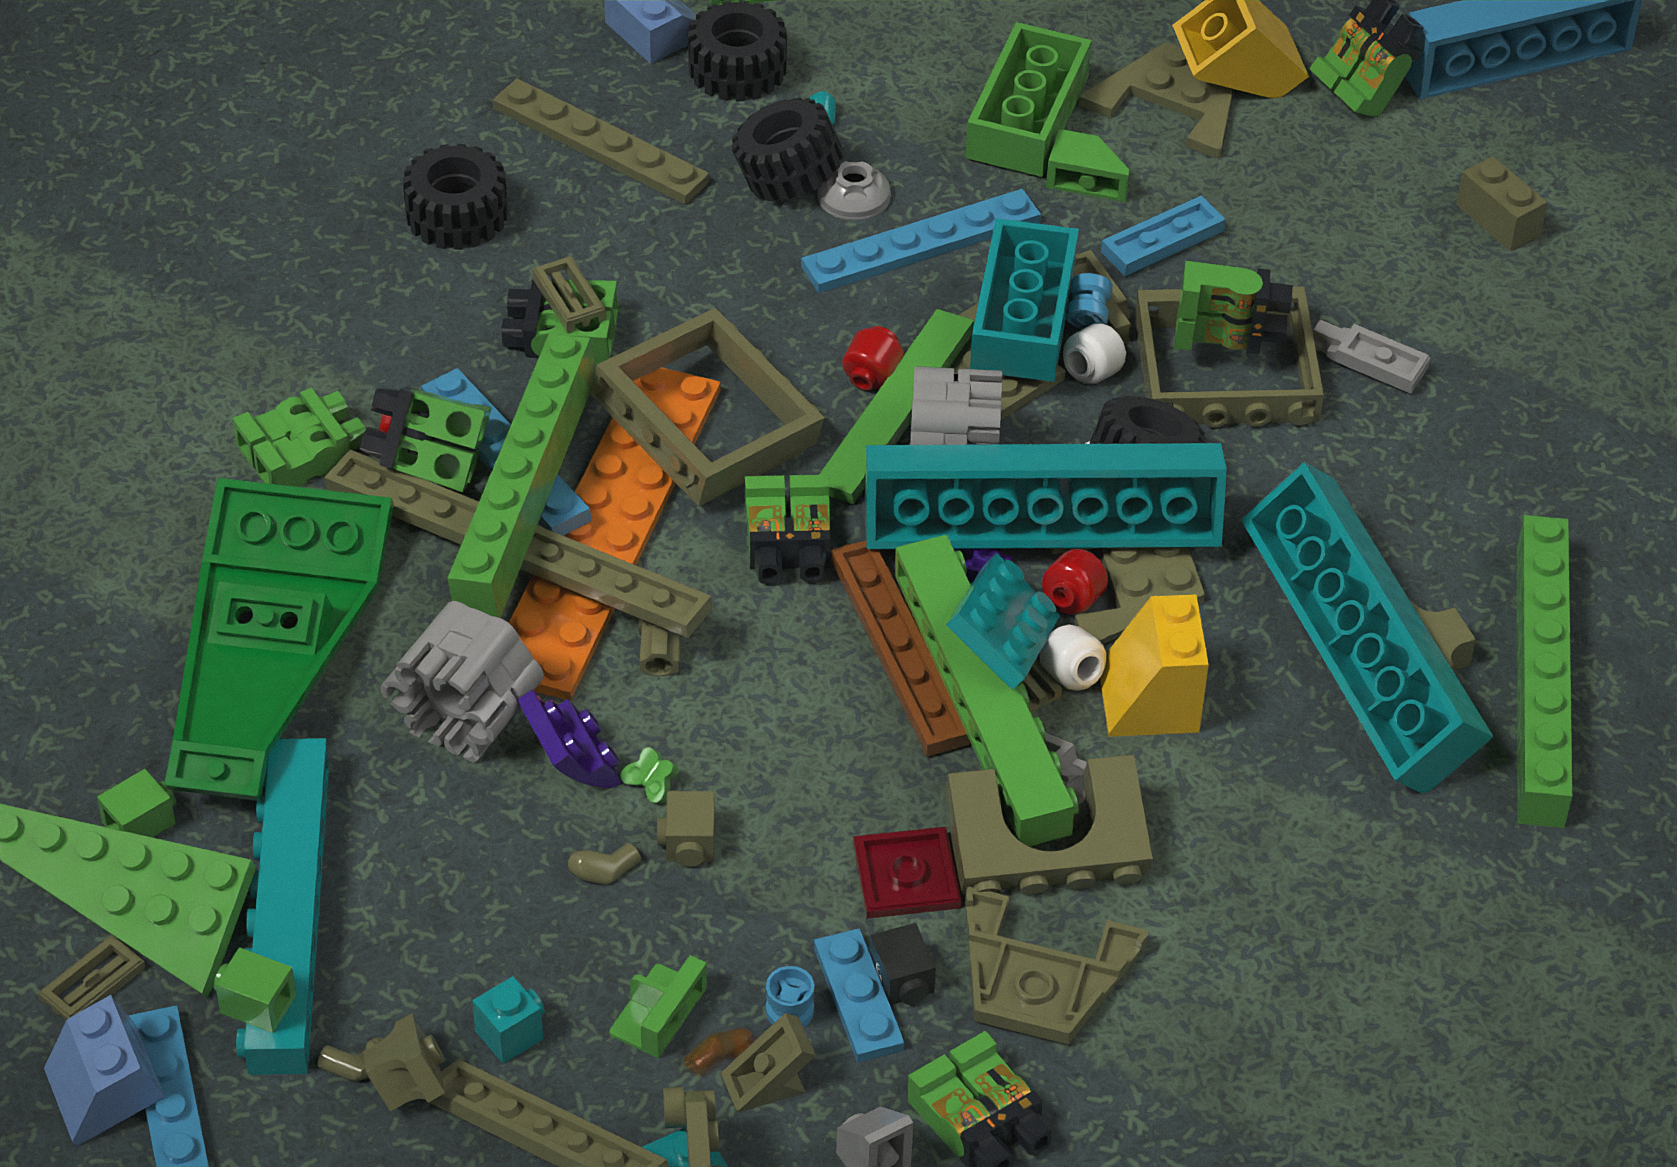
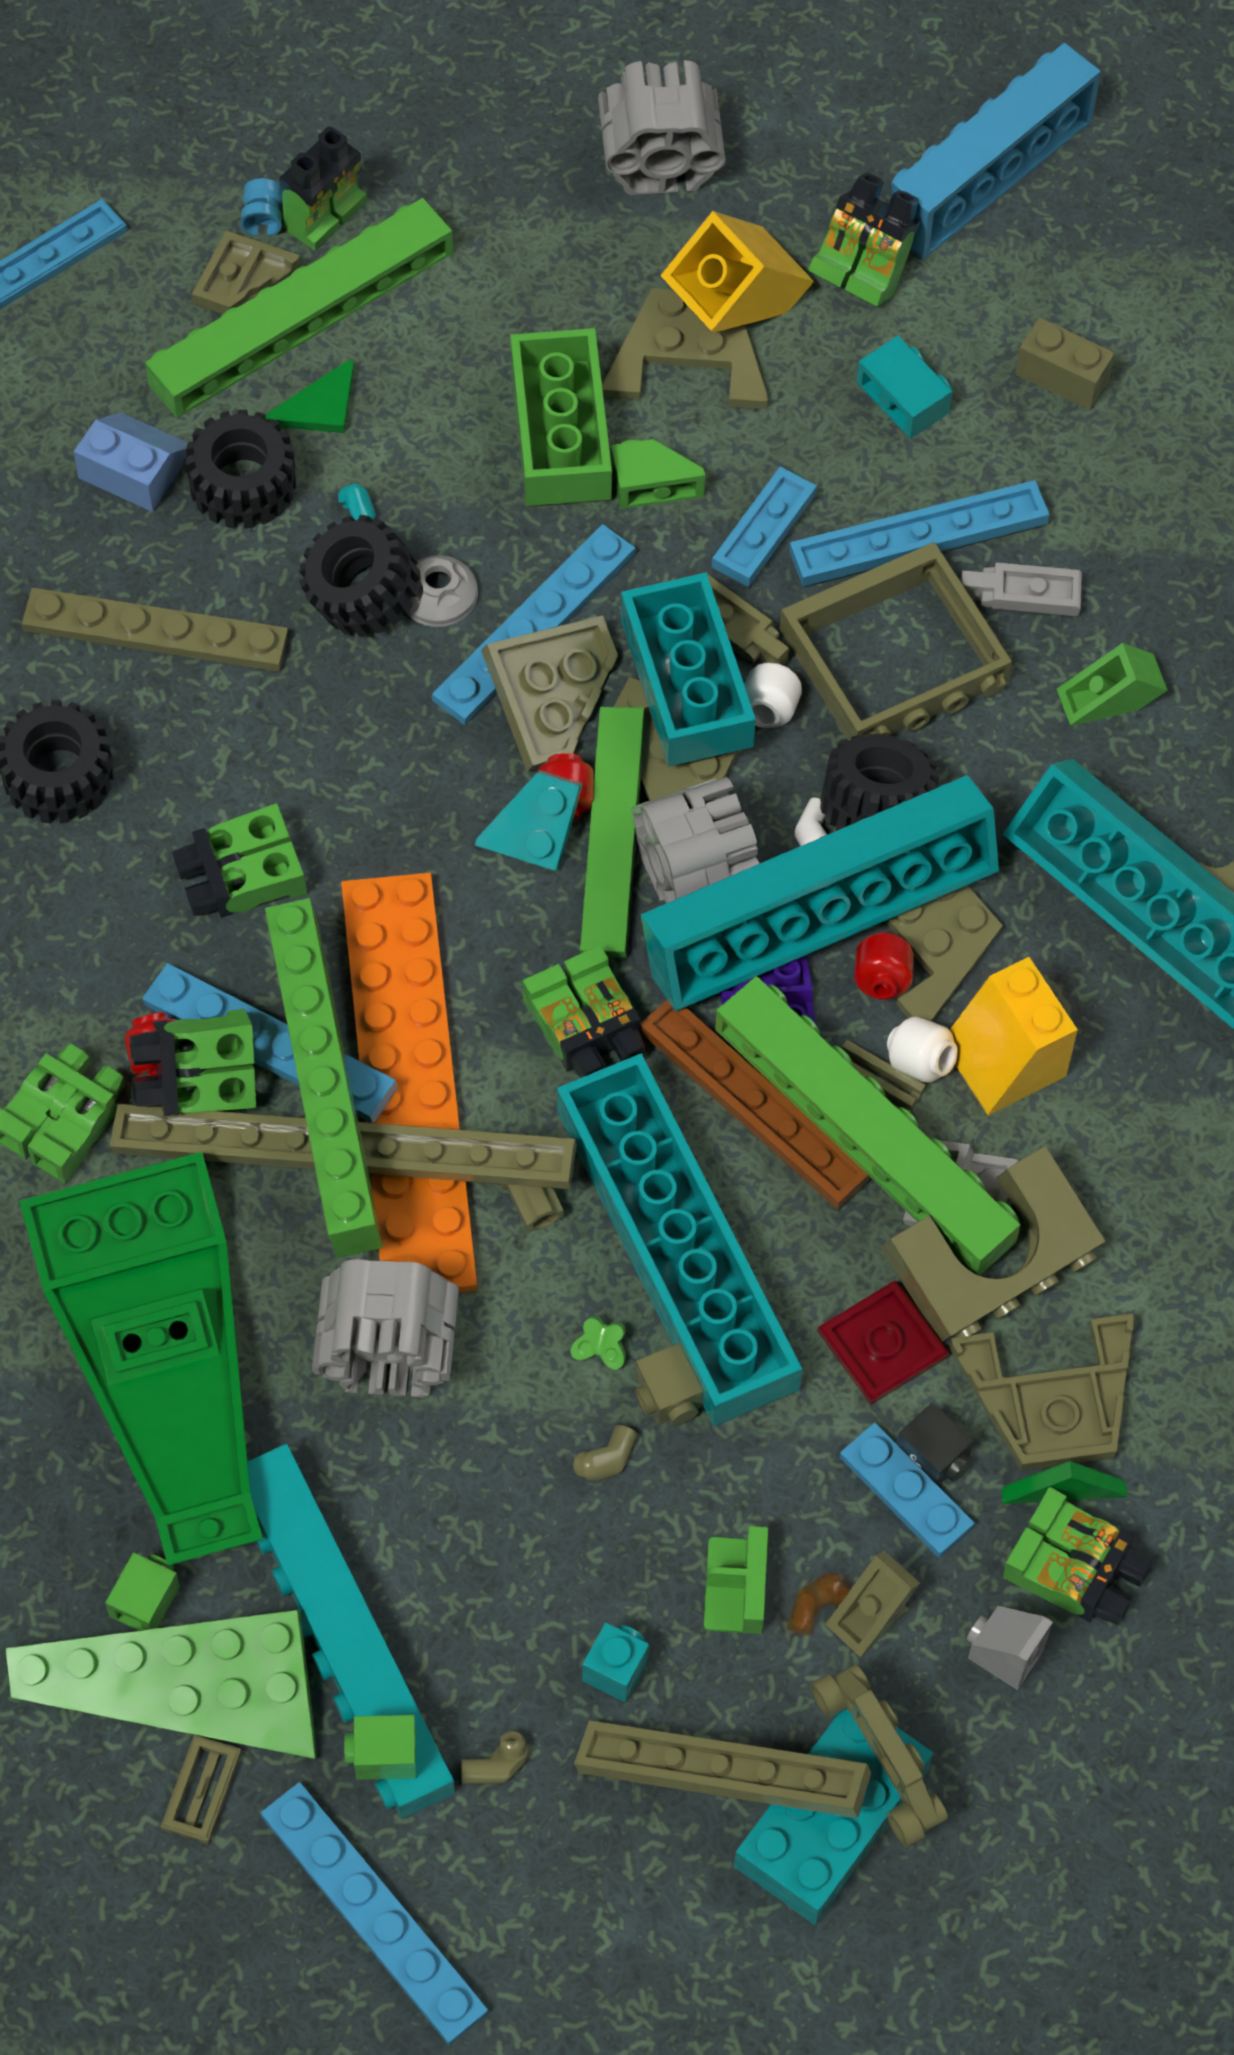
camera: 25 degrees left, 15 degrees up
medium blue slope [44,995,165,1147] -> none
olive brick [362,1013,445,1111] -> none
dark purple slope [517,690,623,788] -> none
olive tile [532,256,606,333] -> none
olive window [590,308,824,507] -> none
dark azure wheel [766,966,815,1028] -> none
teal plate [946,553,1060,690] -> none
dark azure wheel [1066,273,1113,329] -> none
hips [1174,261,1293,354] -> none
none -> green tile [266,360,354,433]
none -> teal wing [475,770,583,871]
none -> olive plate [481,615,618,771]
none -> teal brick [557,1053,802,1427]
none -> dark azure plate [789,480,1050,587]
none -> teal brick [856,335,952,439]
none -> green tile [1001,1461,1128,1504]
none -> bright green slope [1057,643,1167,726]

